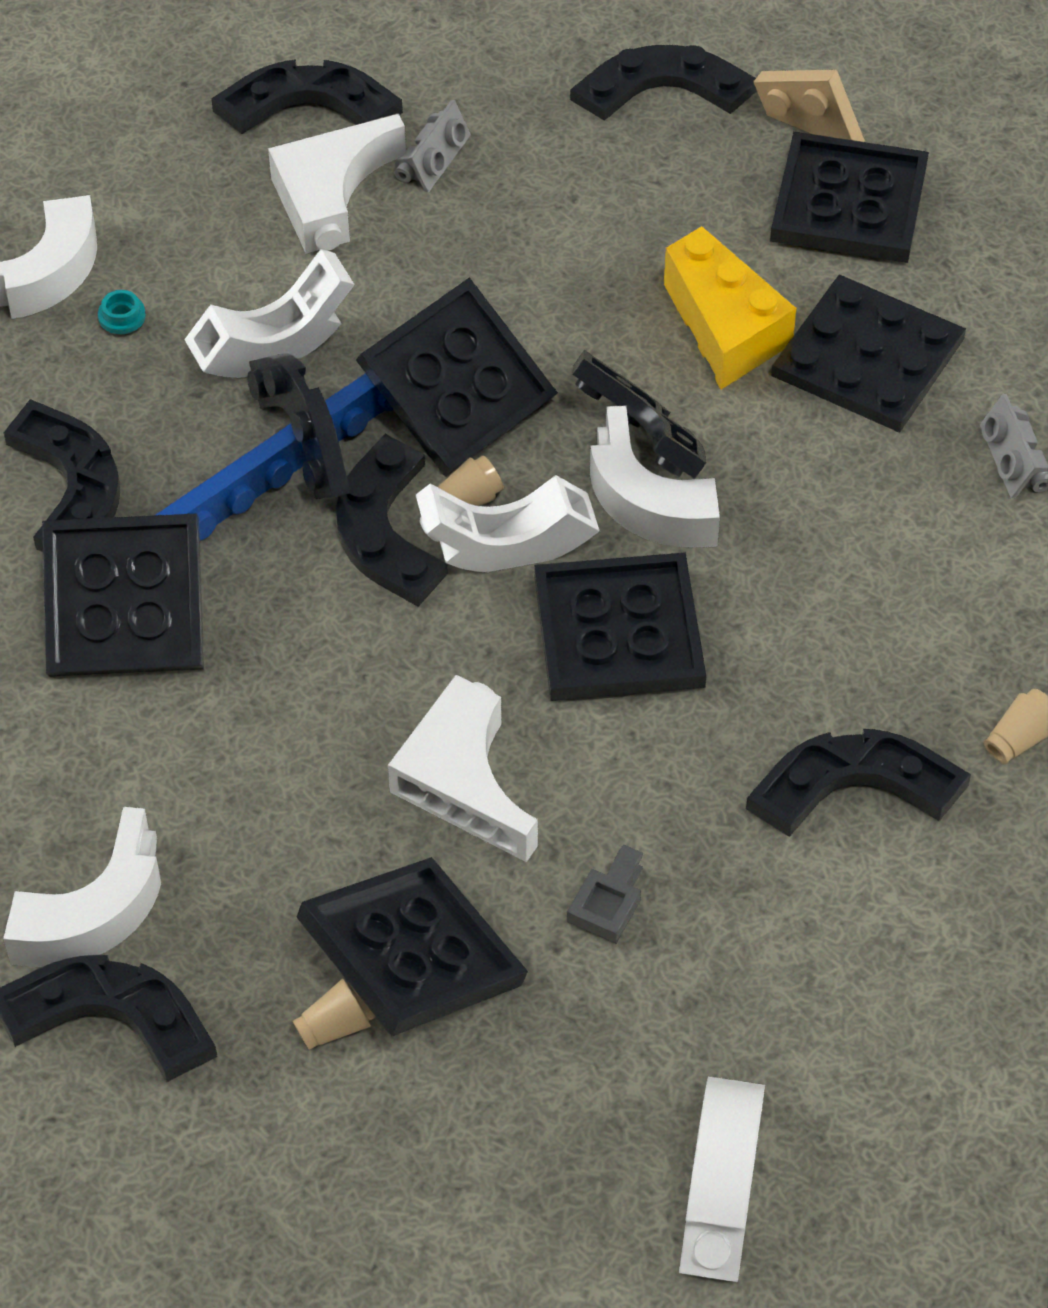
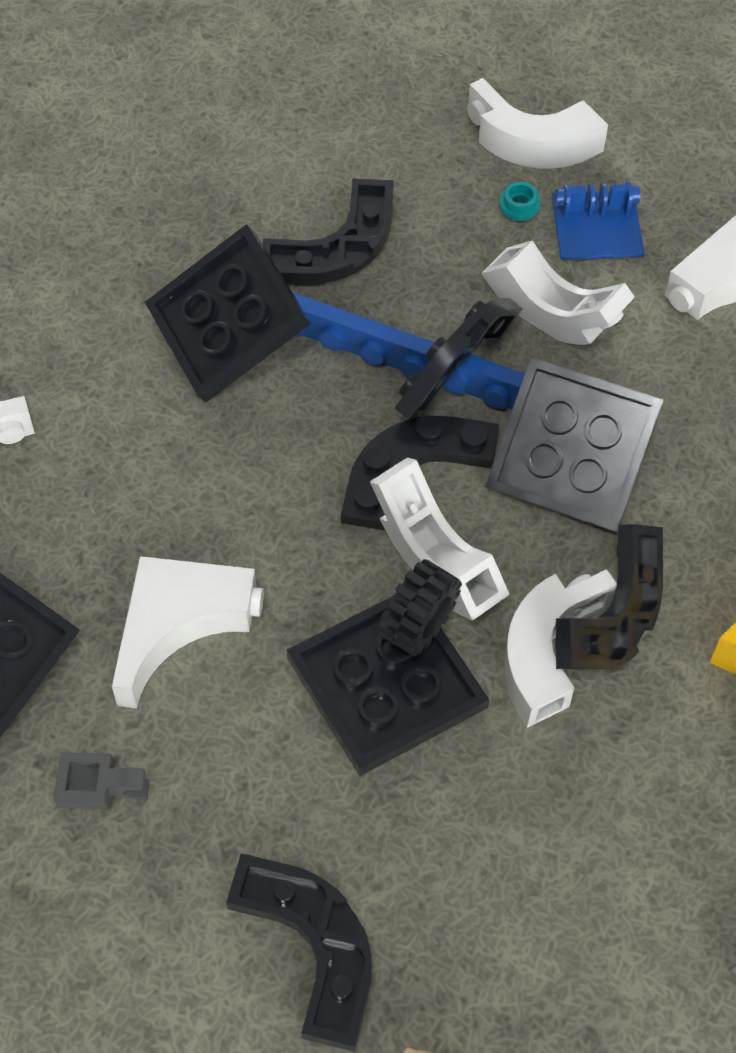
camera: 65 degrees right, 5 degrees up
tan cone [437,455,504,506] -> none
none -> black tyre [378,559,462,656]
none -> blue hinge [552,182,645,260]

